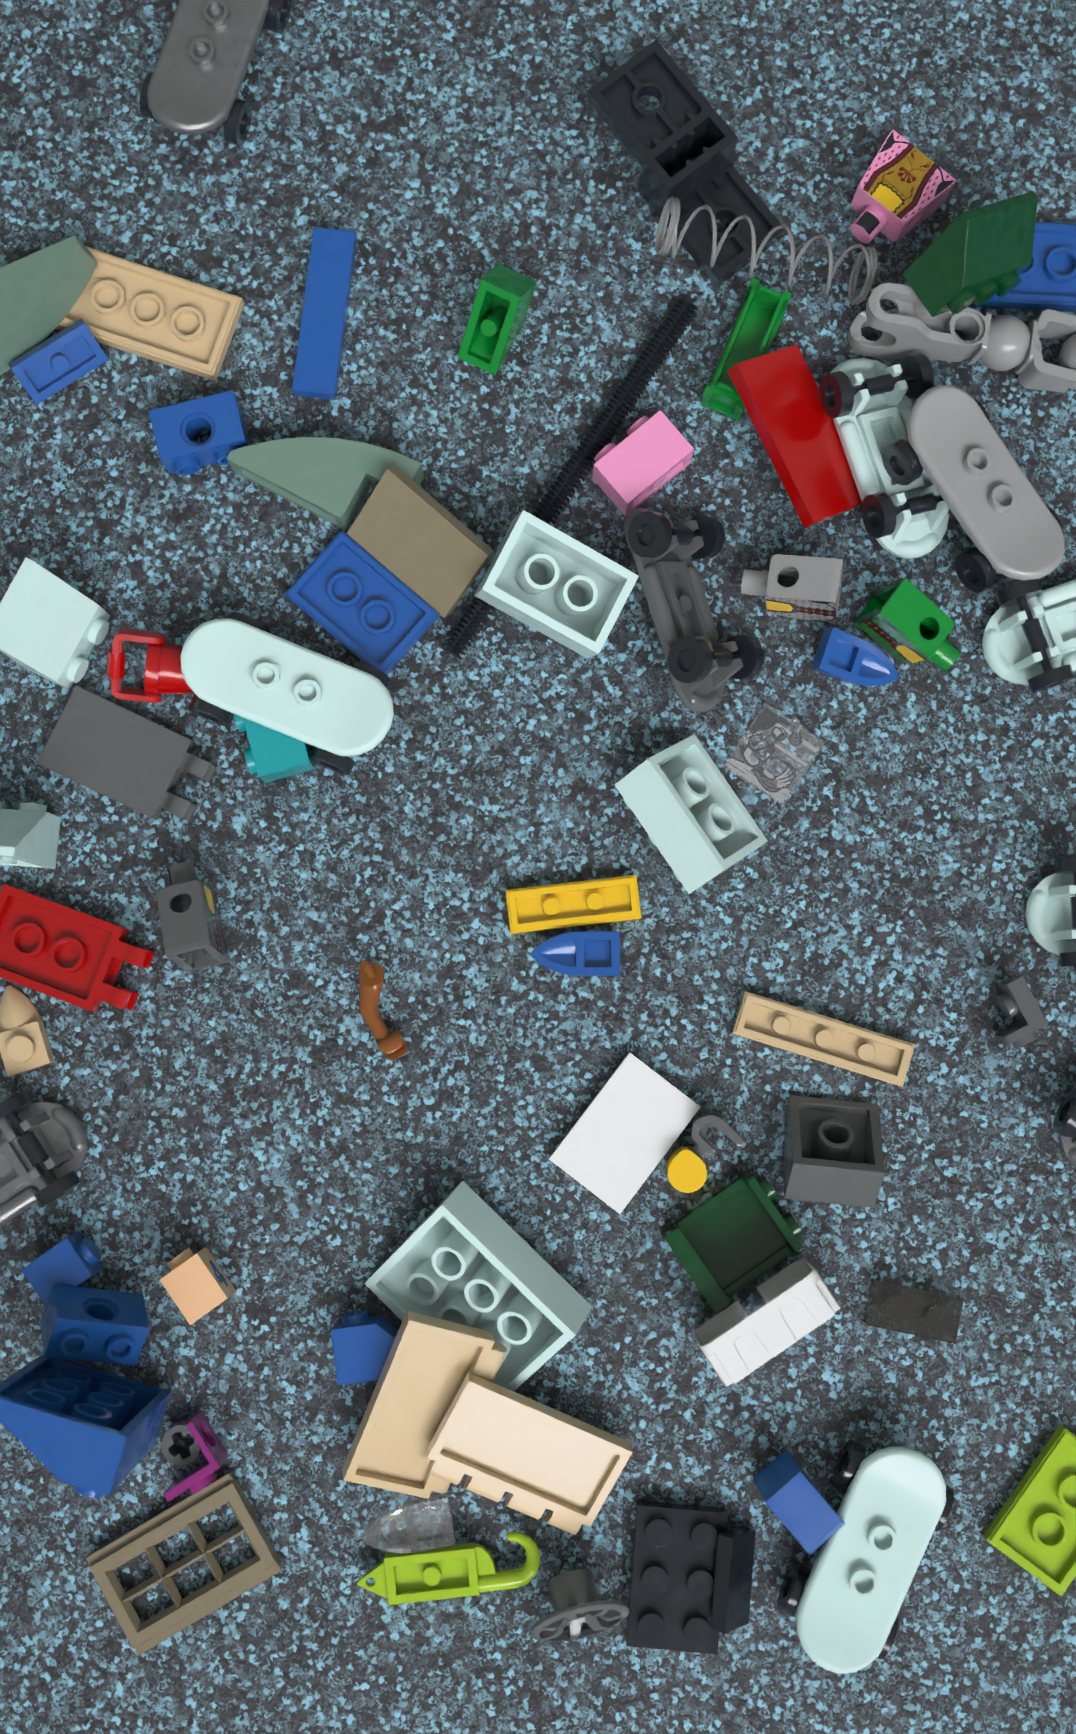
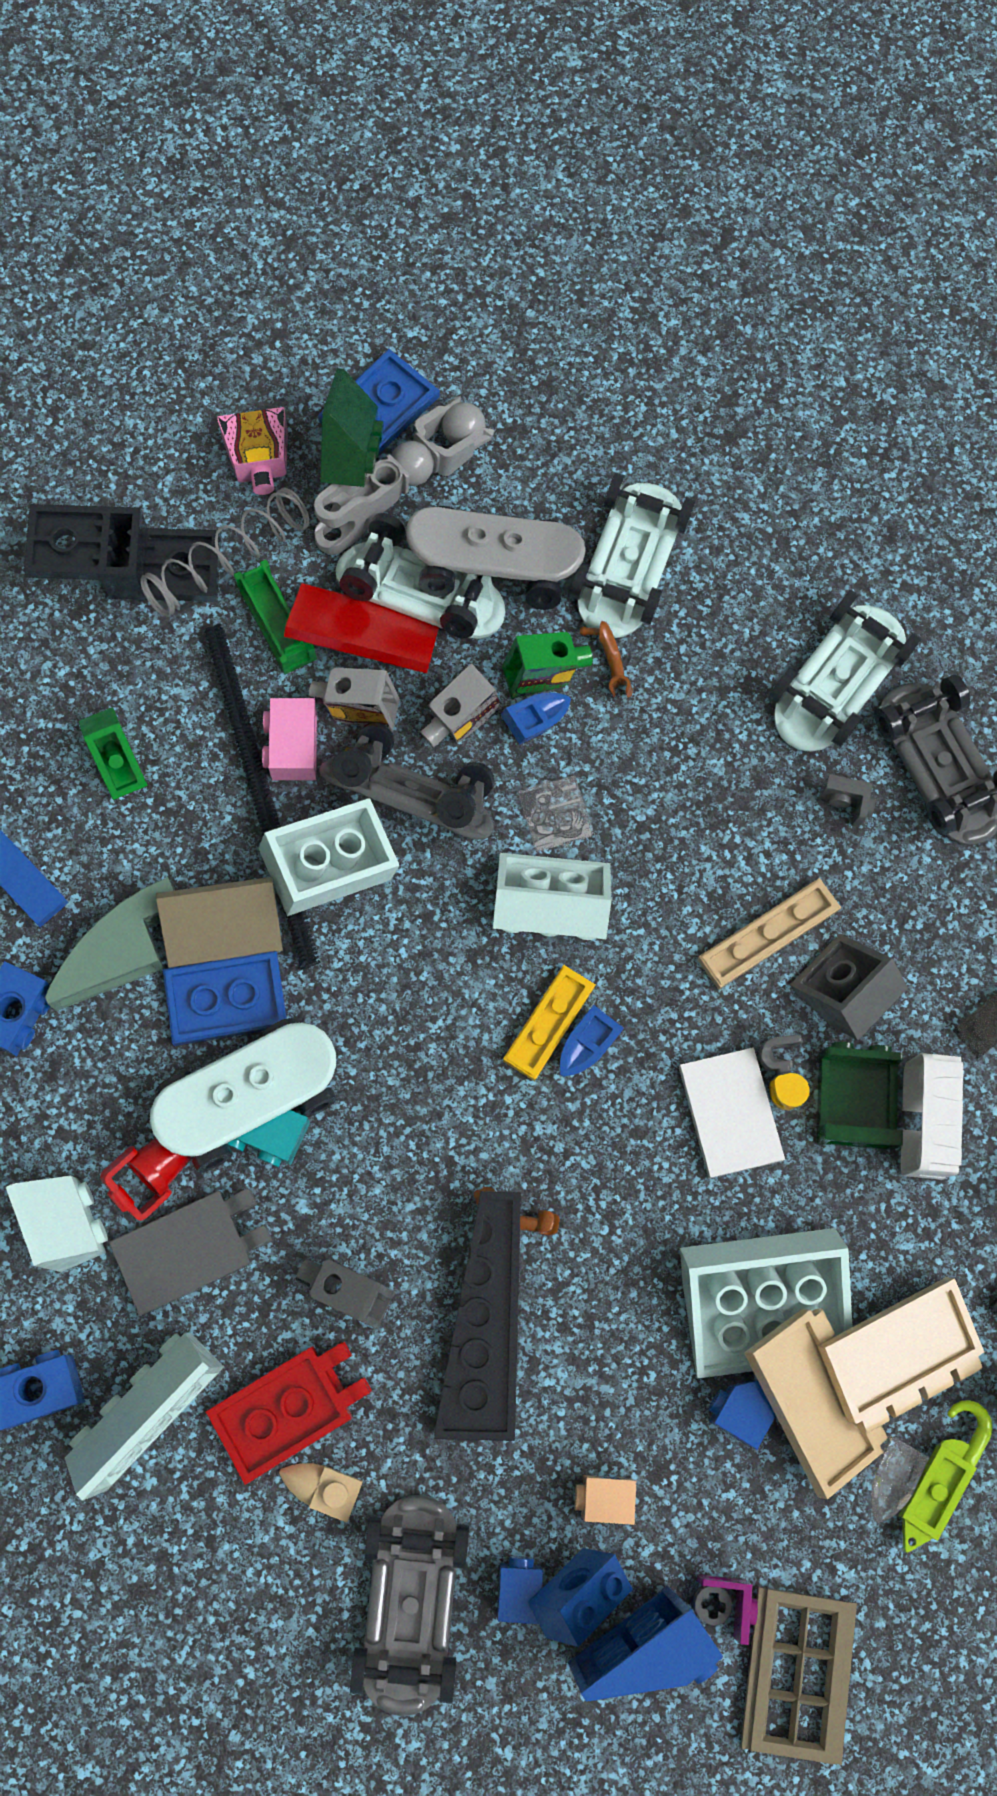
camera: 60 degrees left, 10 degrees down
none -> light grey torso [309,668,400,732]
none -> black wing [434,1191,521,1441]
none -> dark orange piece [580,621,633,698]

